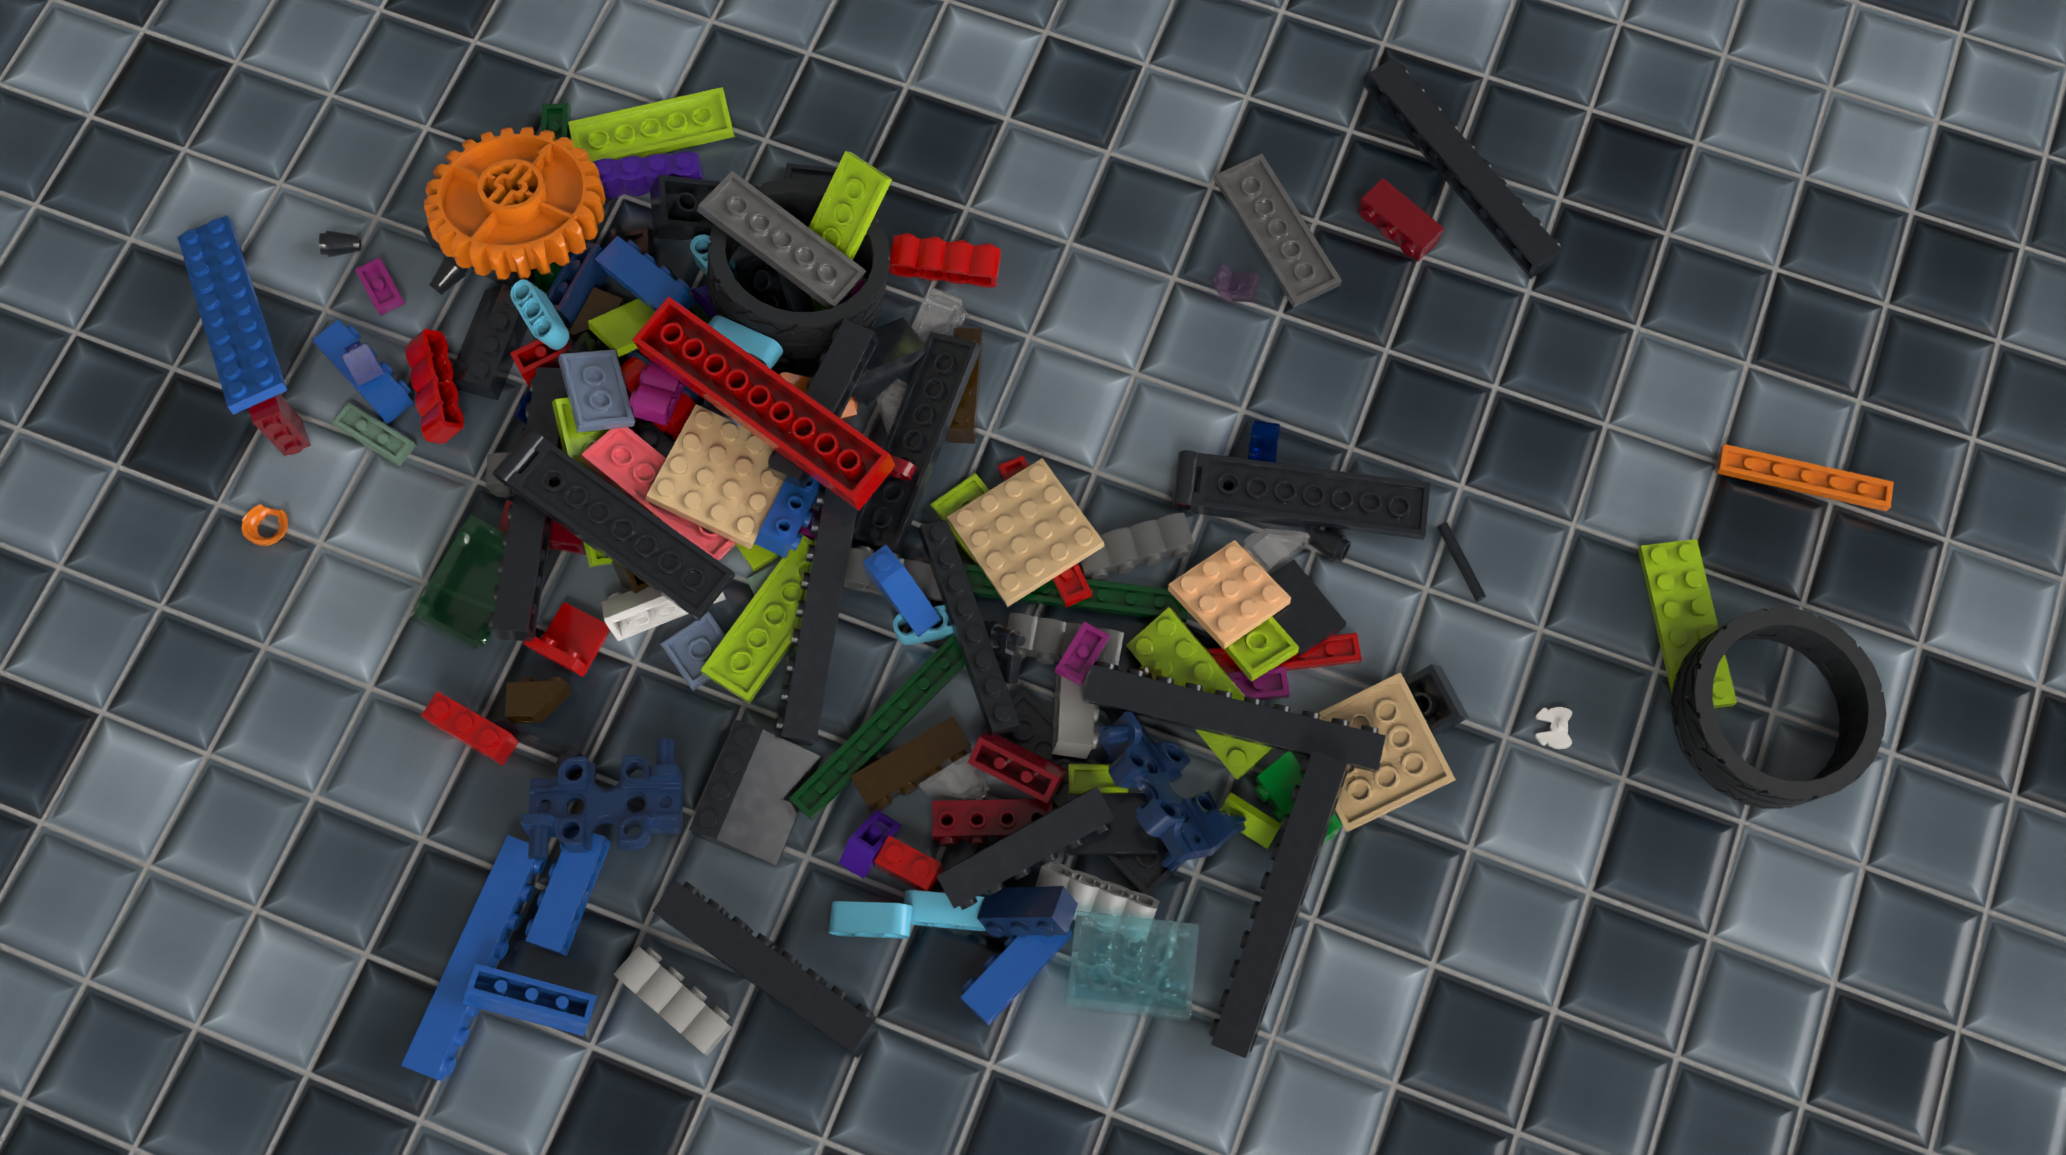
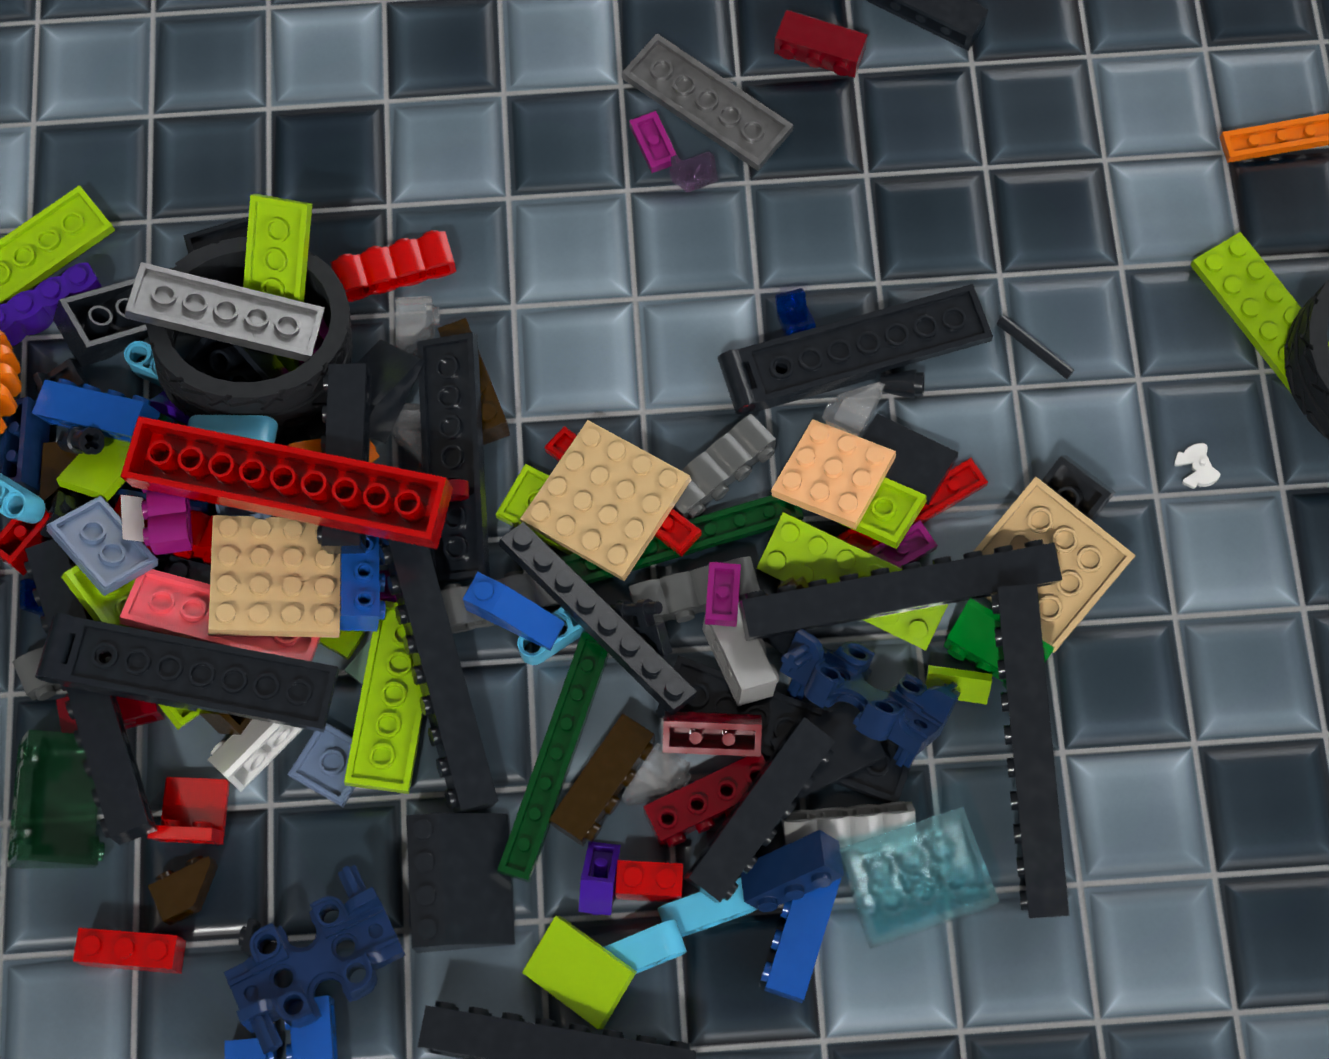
camera: 25 degrees left, 0 degrees up
lime tile [1069,764,1129,794] -> none
none -> black piece [57,426,105,455]
none -> white sticker [121,495,144,542]
none -> lime tile [522,916,637,1030]
none -> magenta plate [629,111,678,173]

